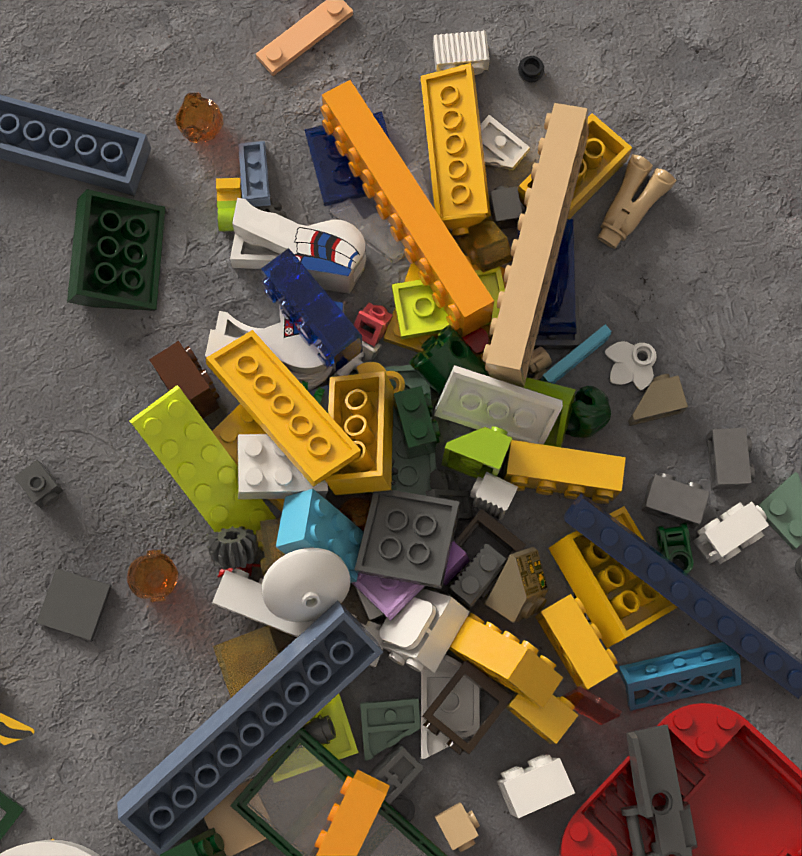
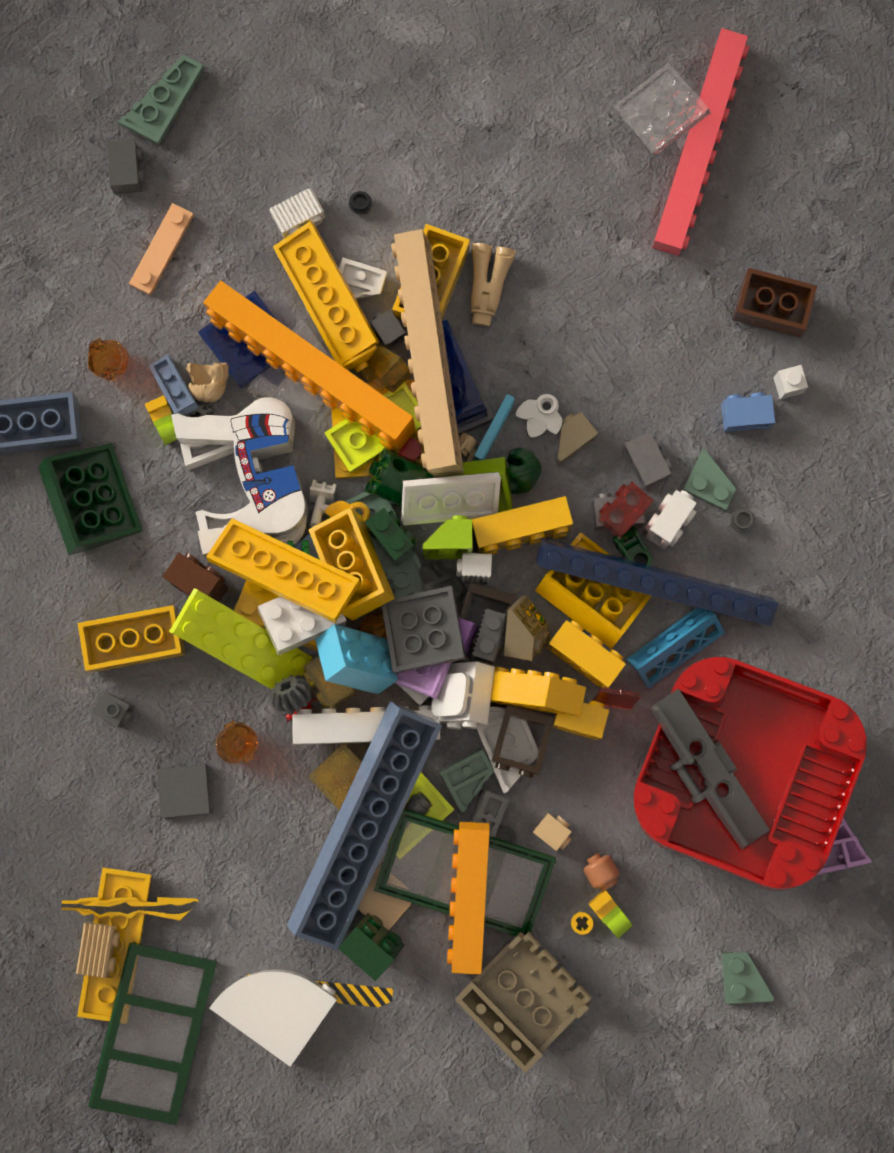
camera: 20 degrees left, 5 degrees up
clear blue brick [261,248,363,372] -> none
white dish [262,548,350,622] -> none
coral brick [350,303,393,347] -> none
white brick [497,754,575,818] -> none
none -> yellow brick [77,605,186,673]
none -> tan hair [186,363,229,403]
none -> clear red brick [598,481,654,540]

